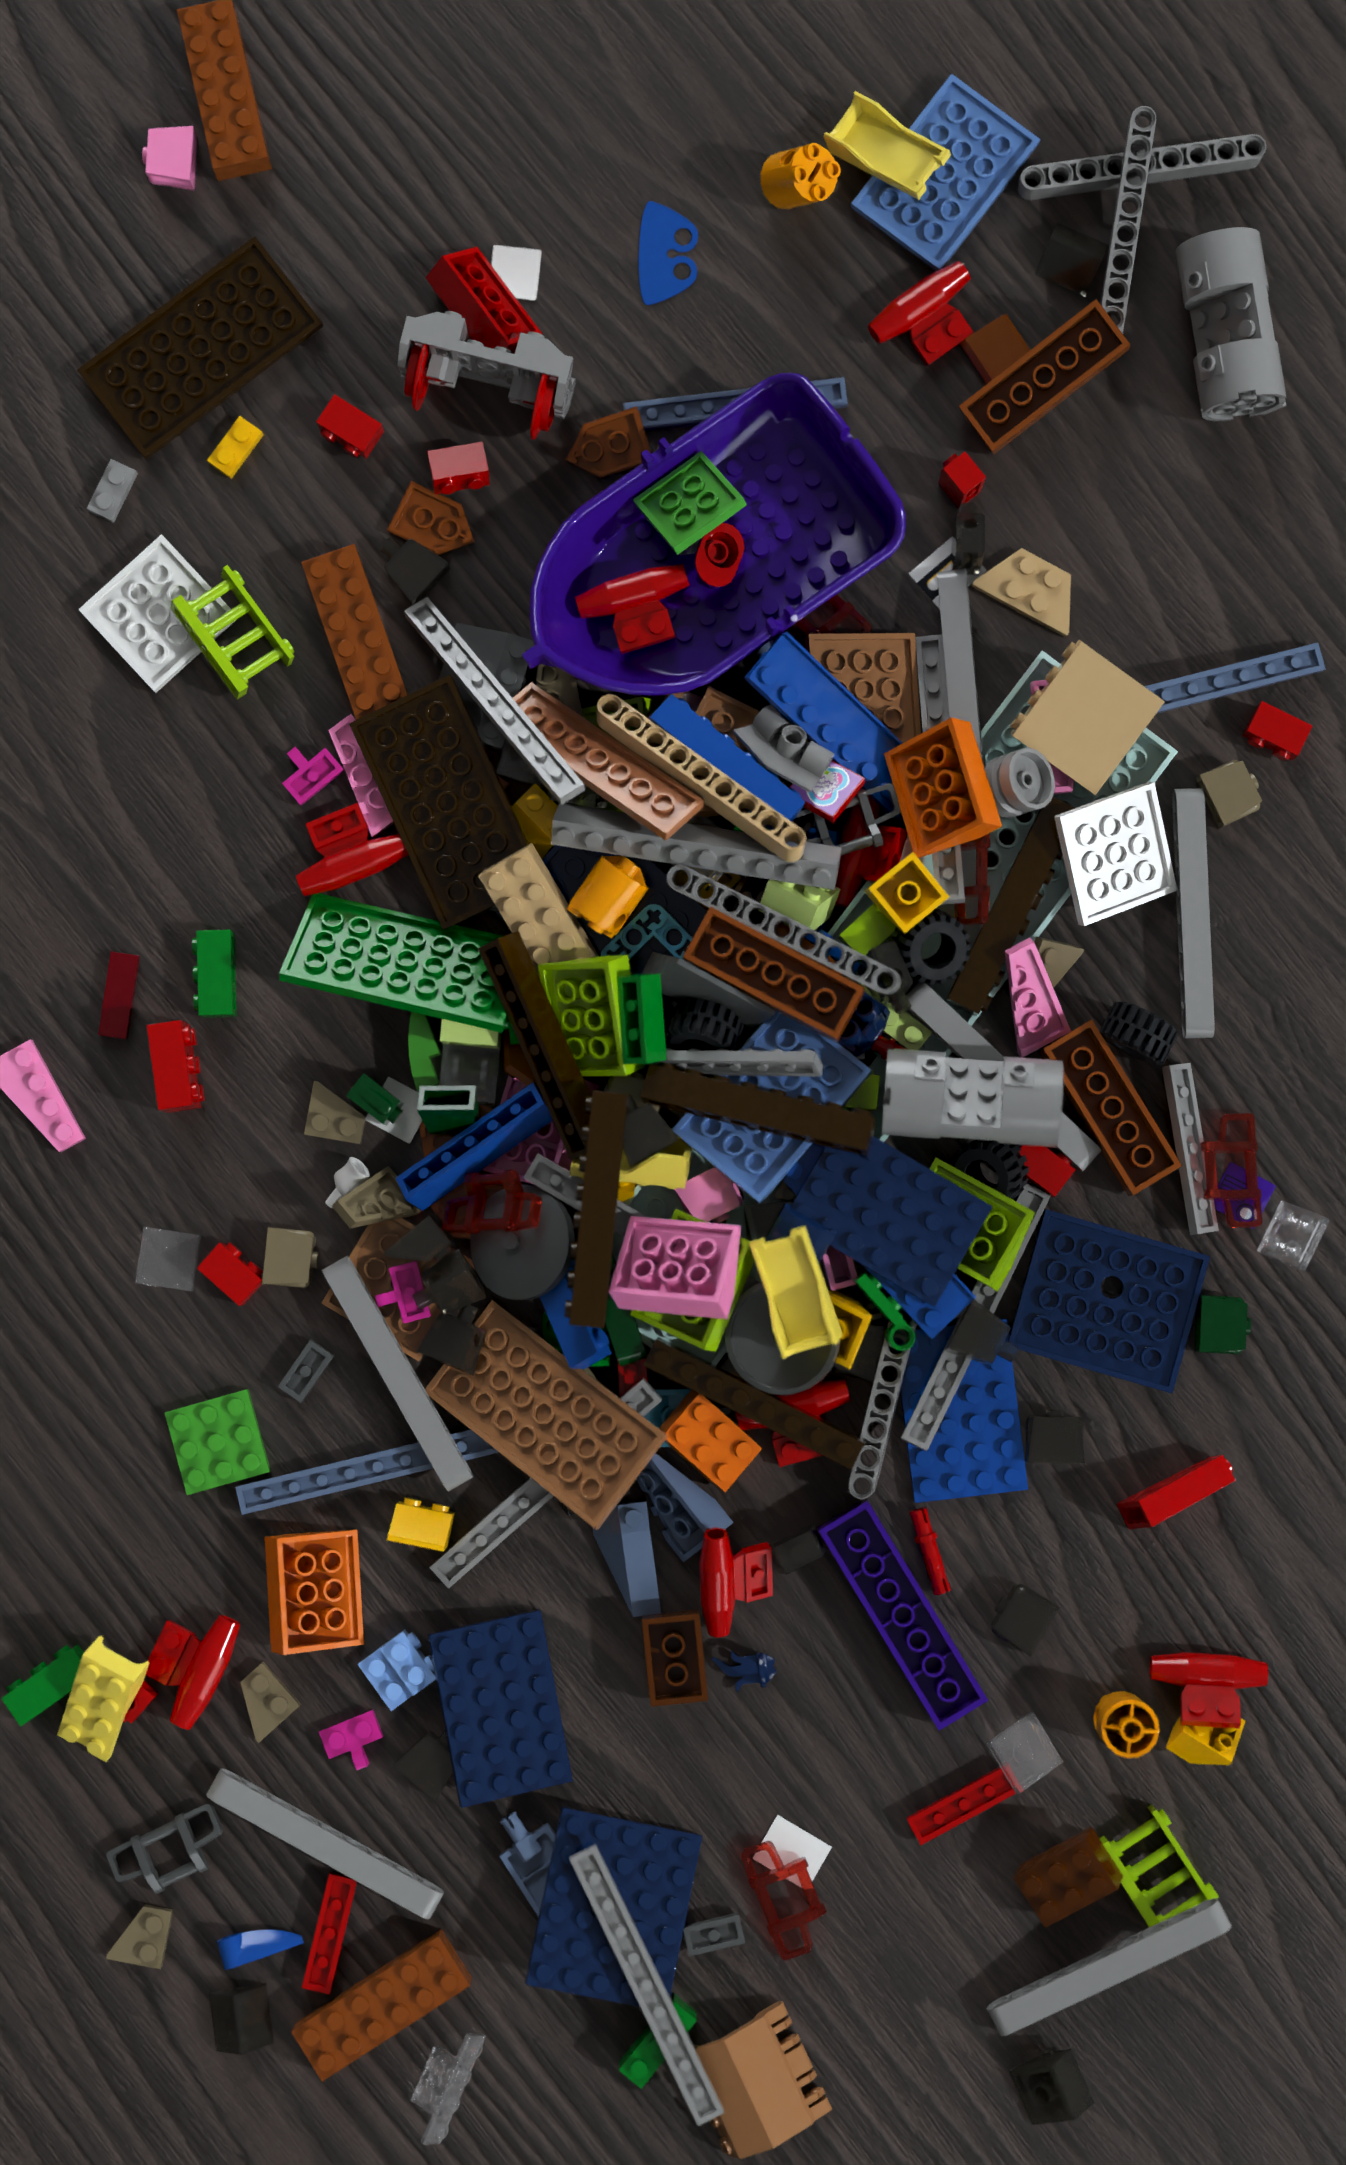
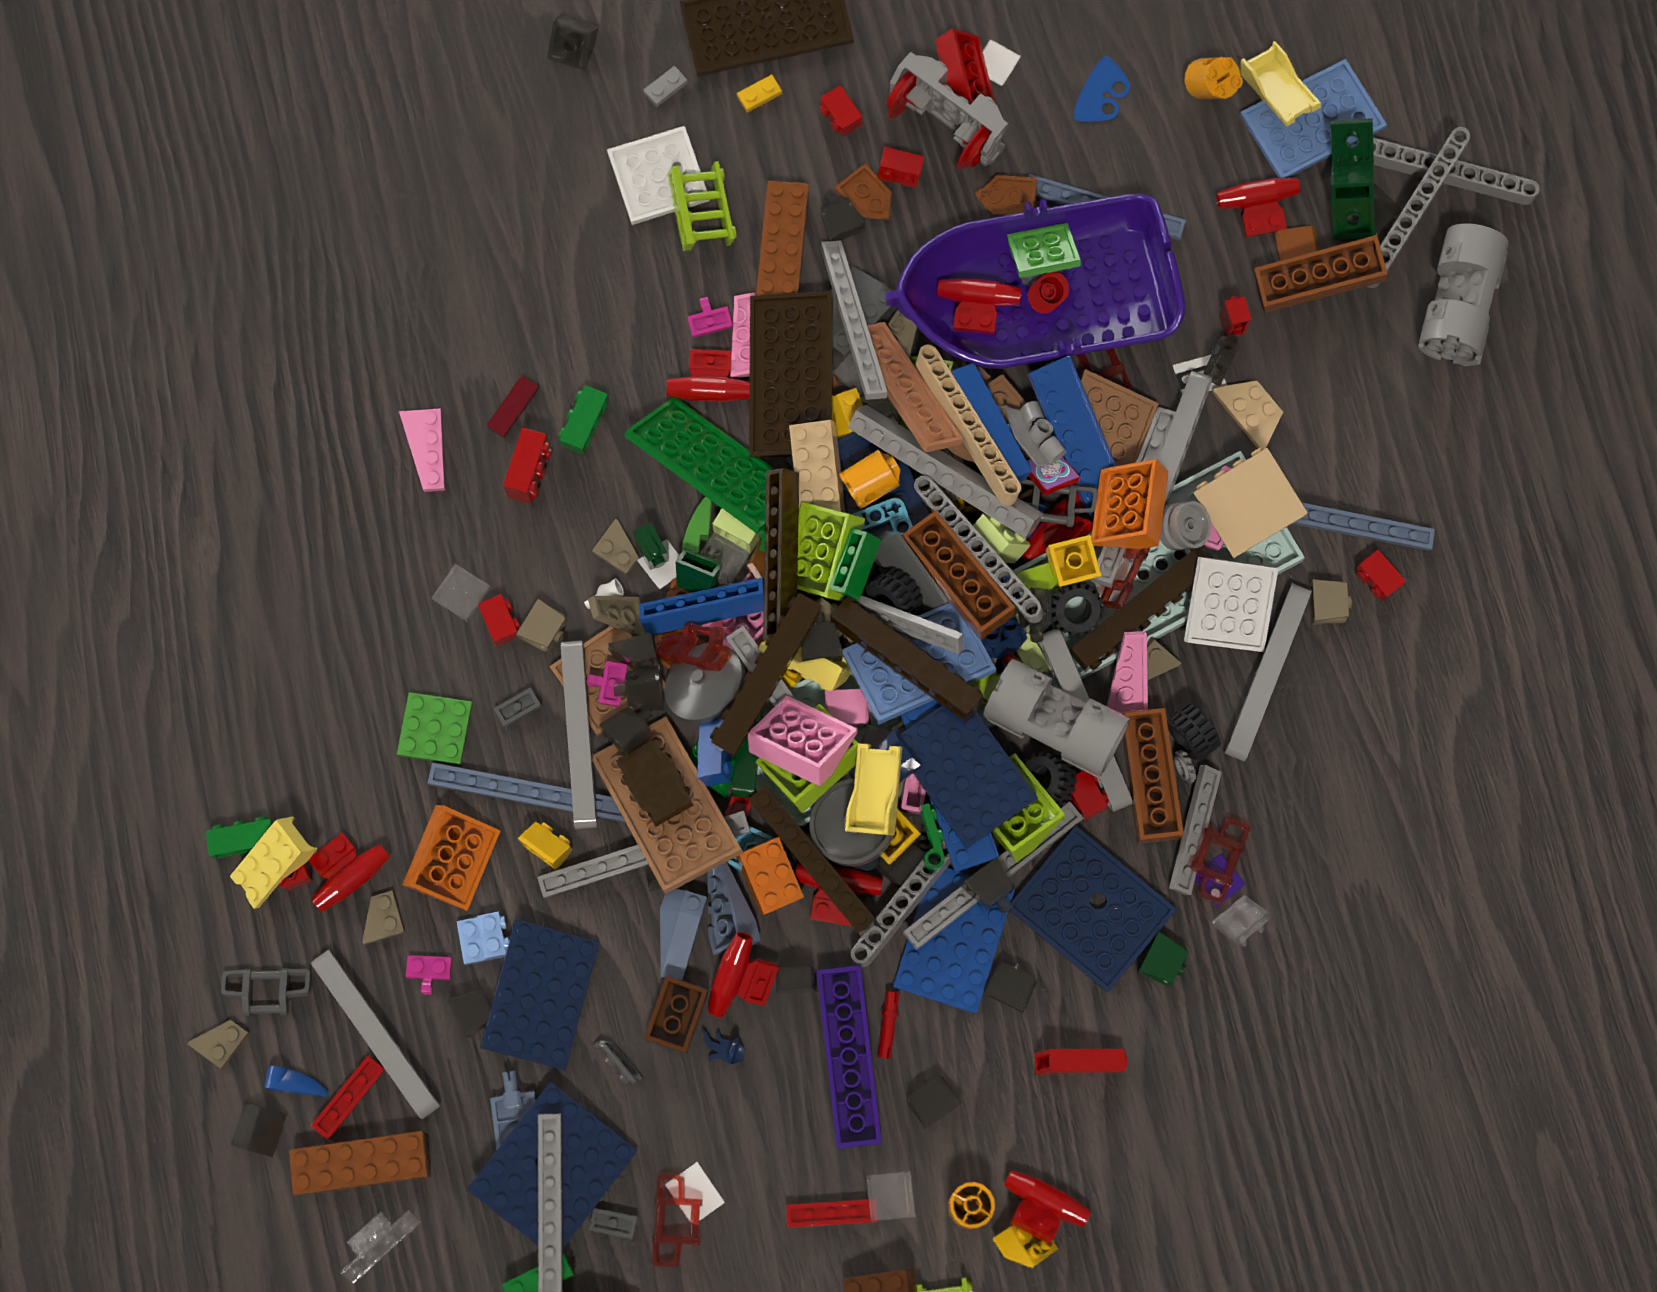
camera: 25 degrees right, 10 degrees down
none -> dark grey piece [593,1041,643,1084]
none -> dark brown piece [616,739,694,827]
none -> light grey gear [1174,750,1196,783]
none -> dark green bracket [1331,118,1375,240]

